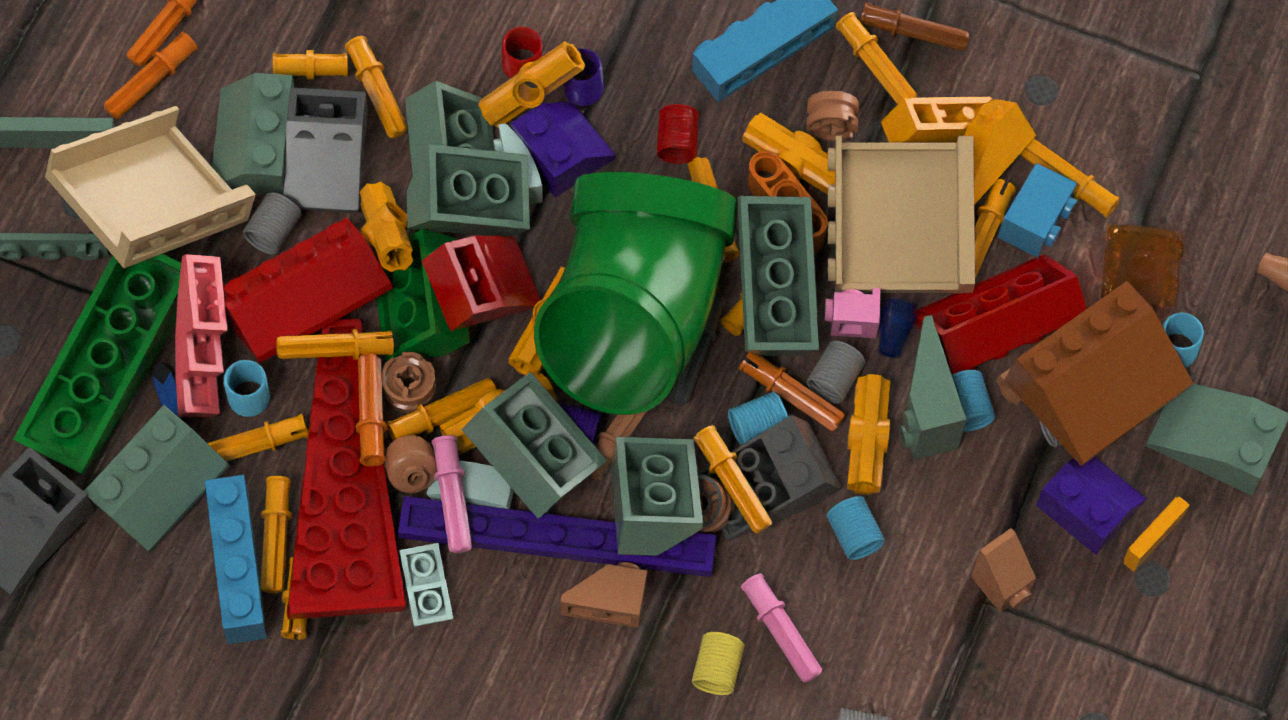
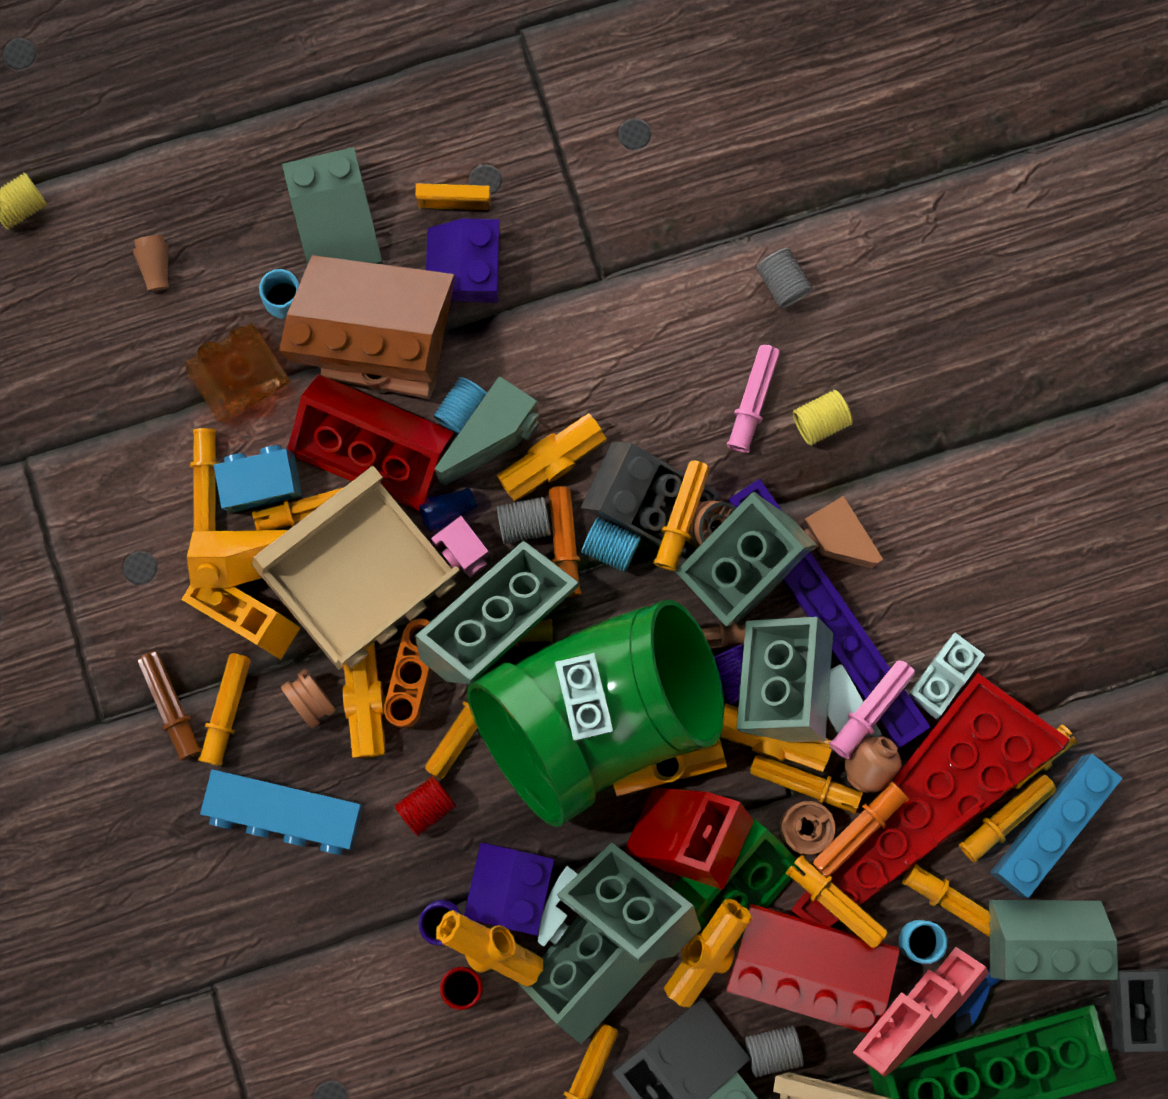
camera: 130 degrees left, 15 degrees up
medium azure piece [826,496,885,560] -> none
nougat slope [971,528,1036,613] -> none
none -> light aqua slope [555,653,613,740]

